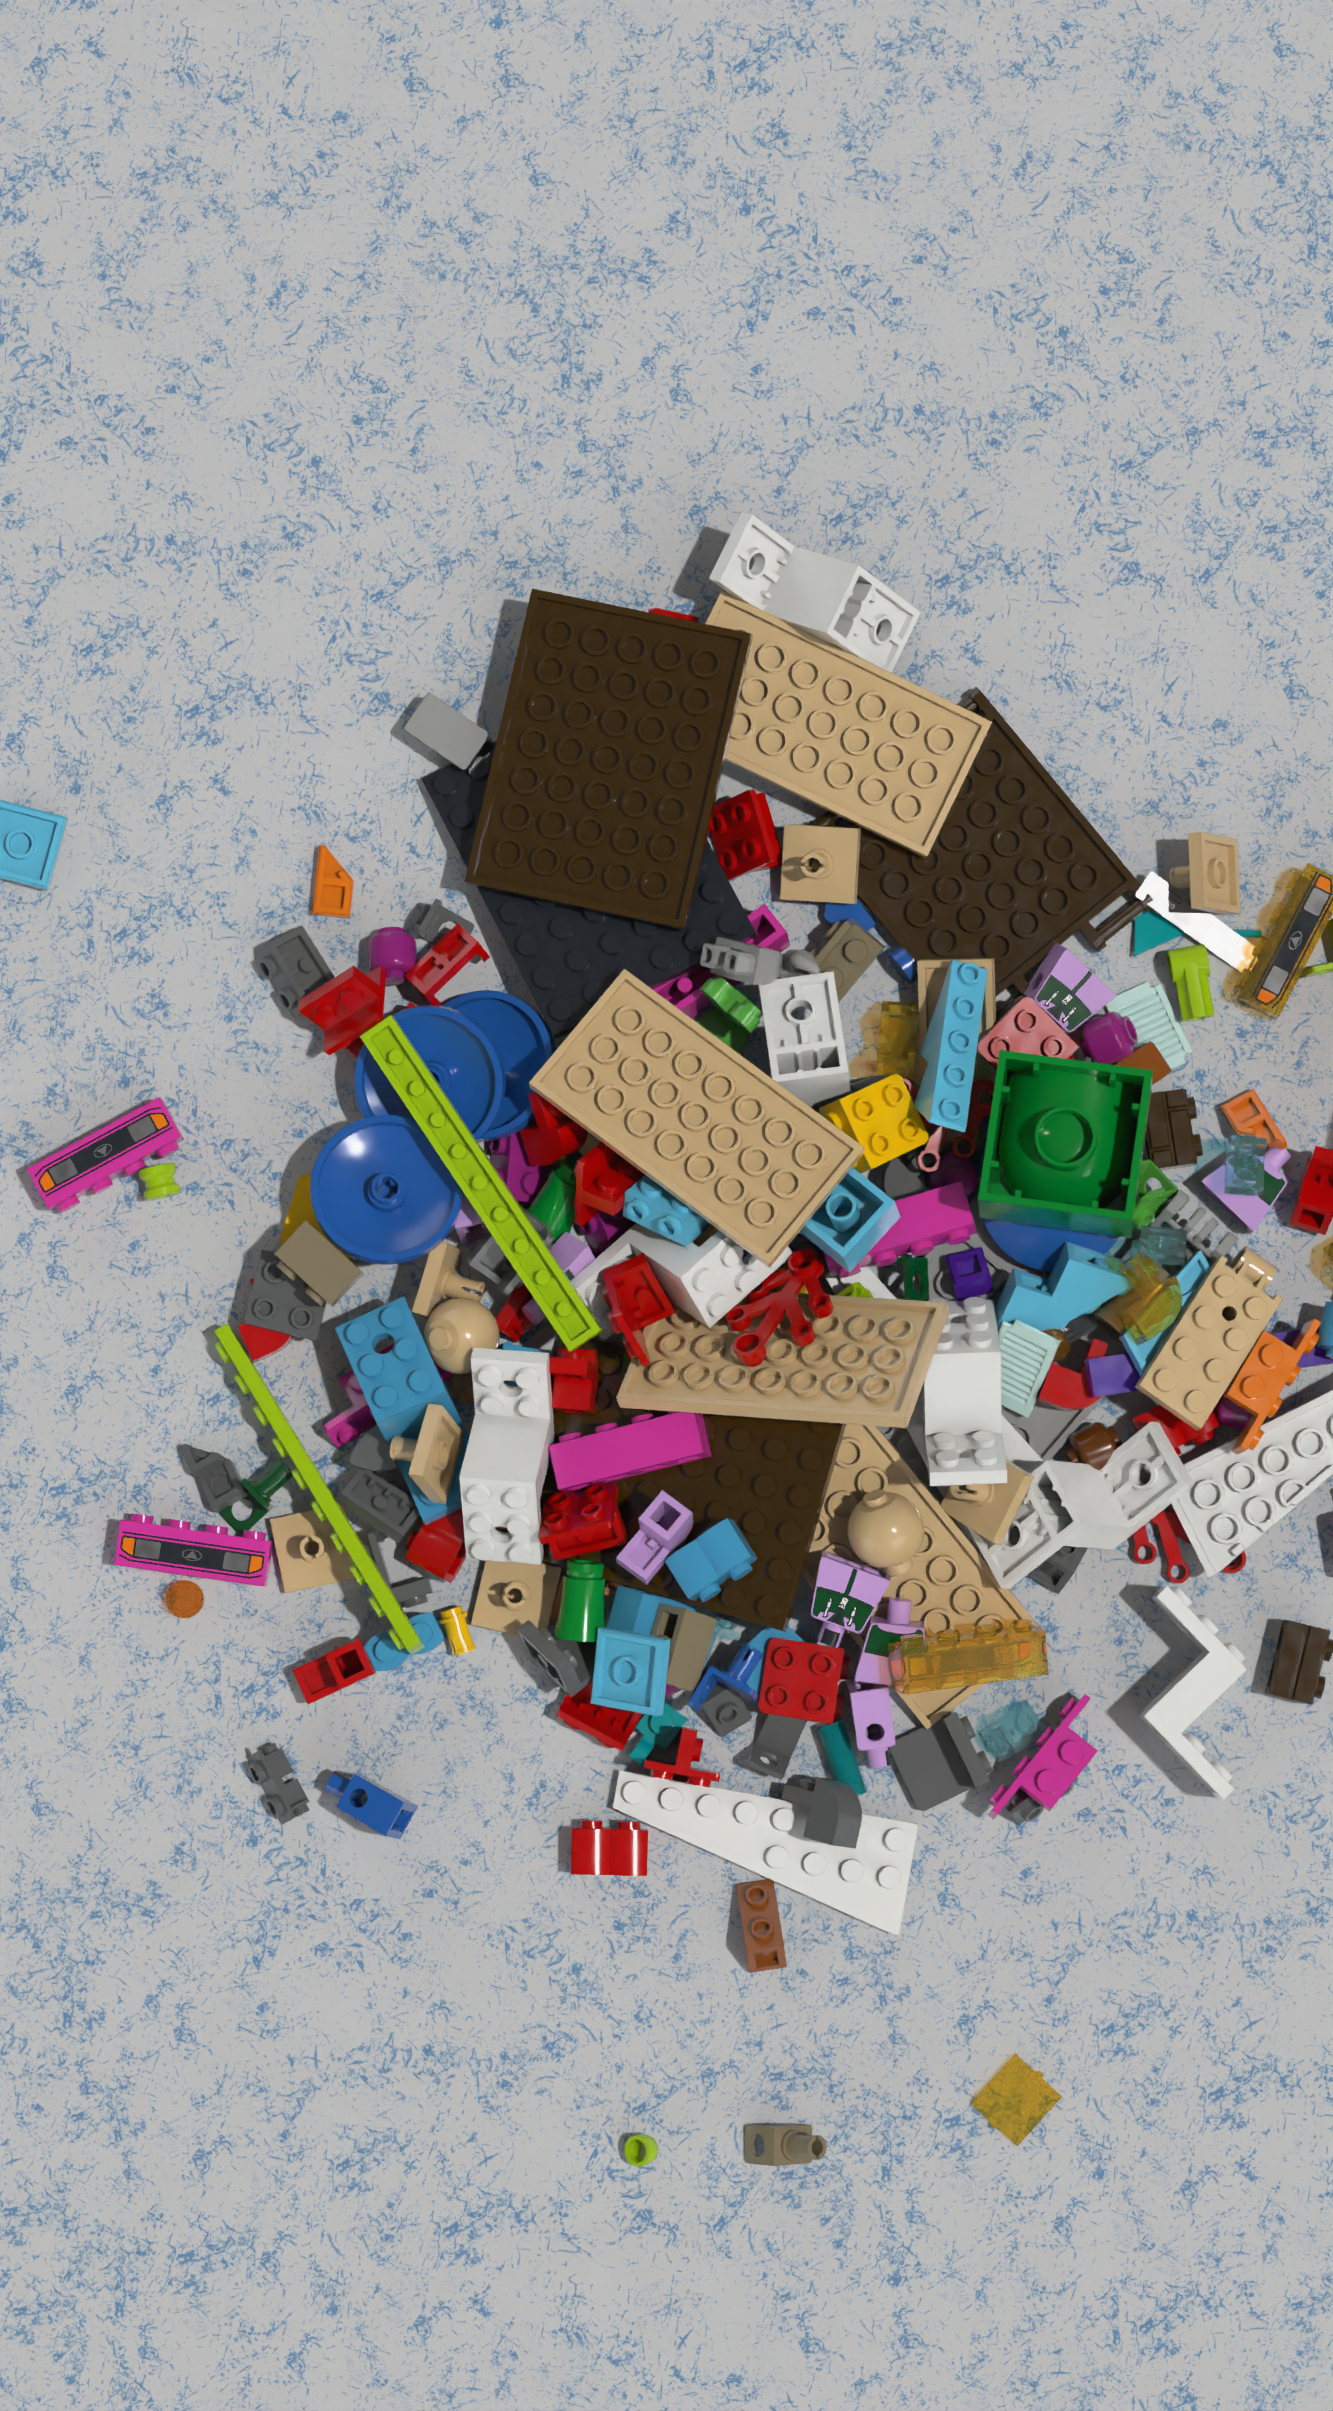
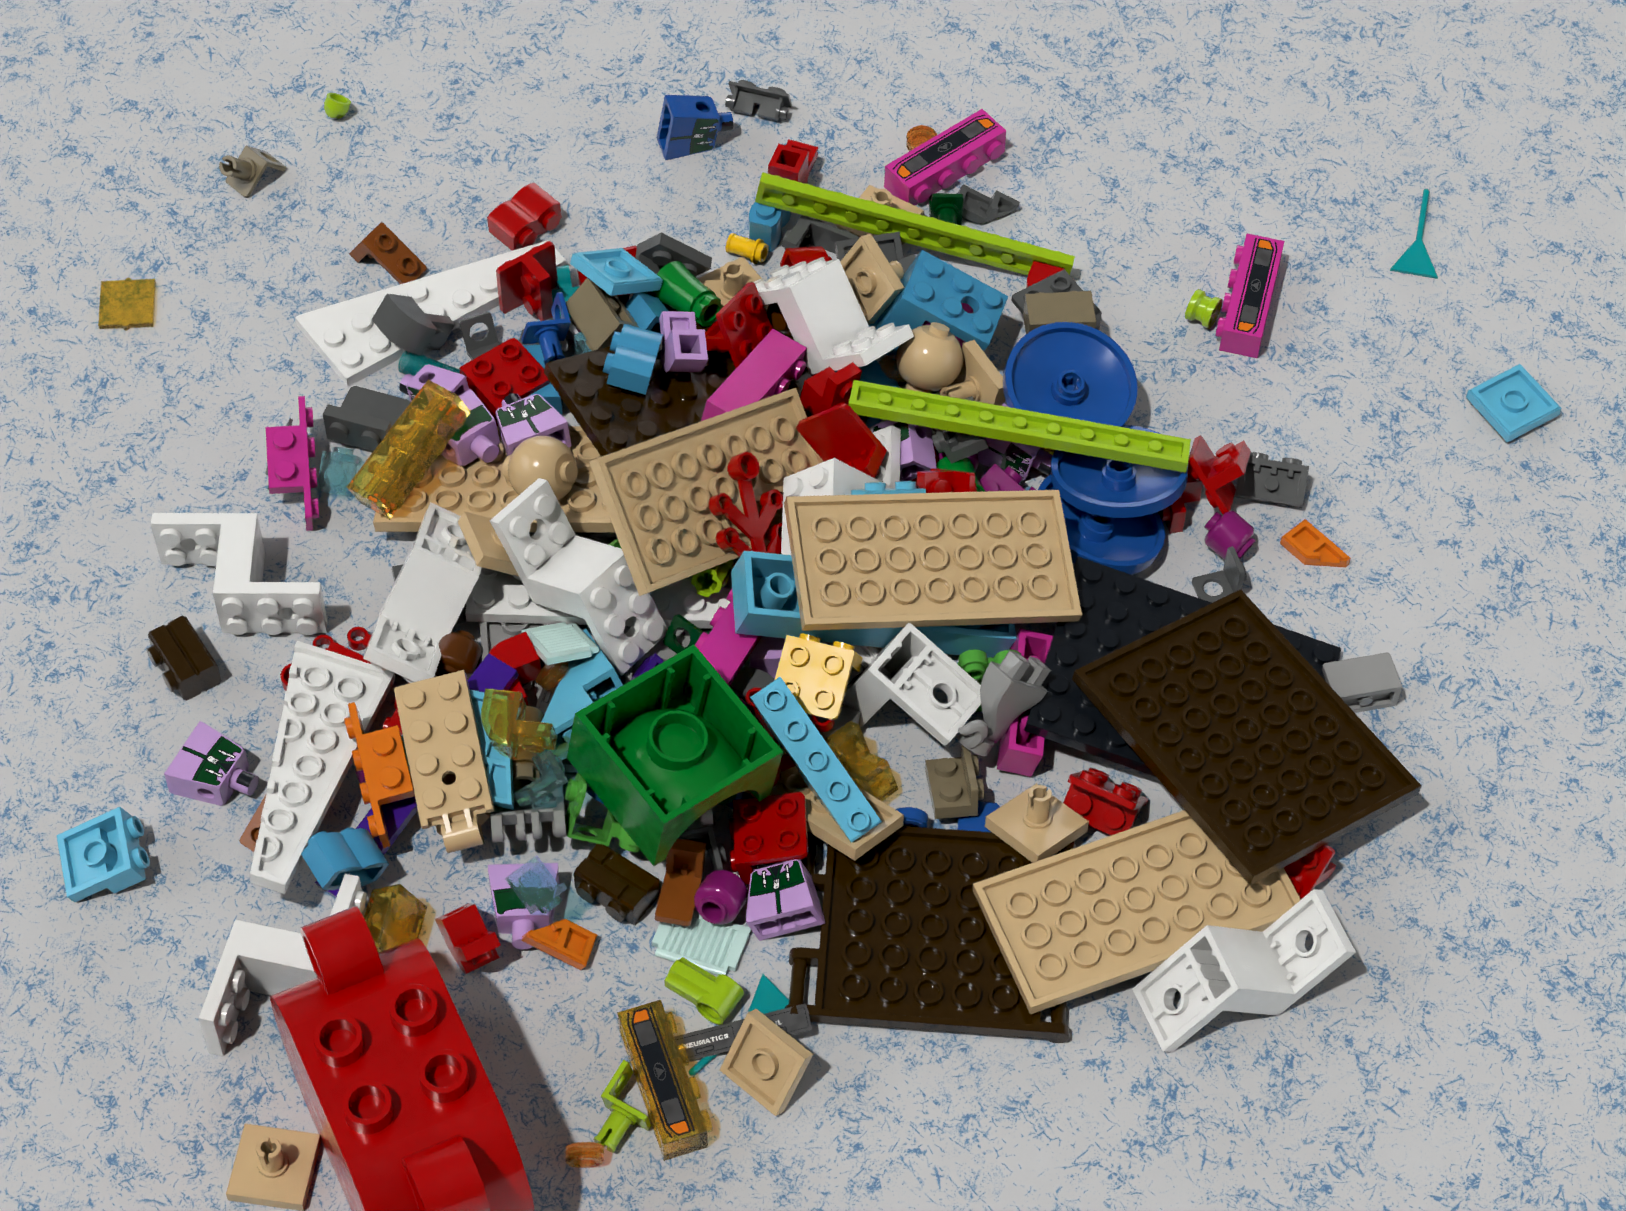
camera: 130 degrees right, 30 degrees down
red hinge [404,924,490,1006] -> none

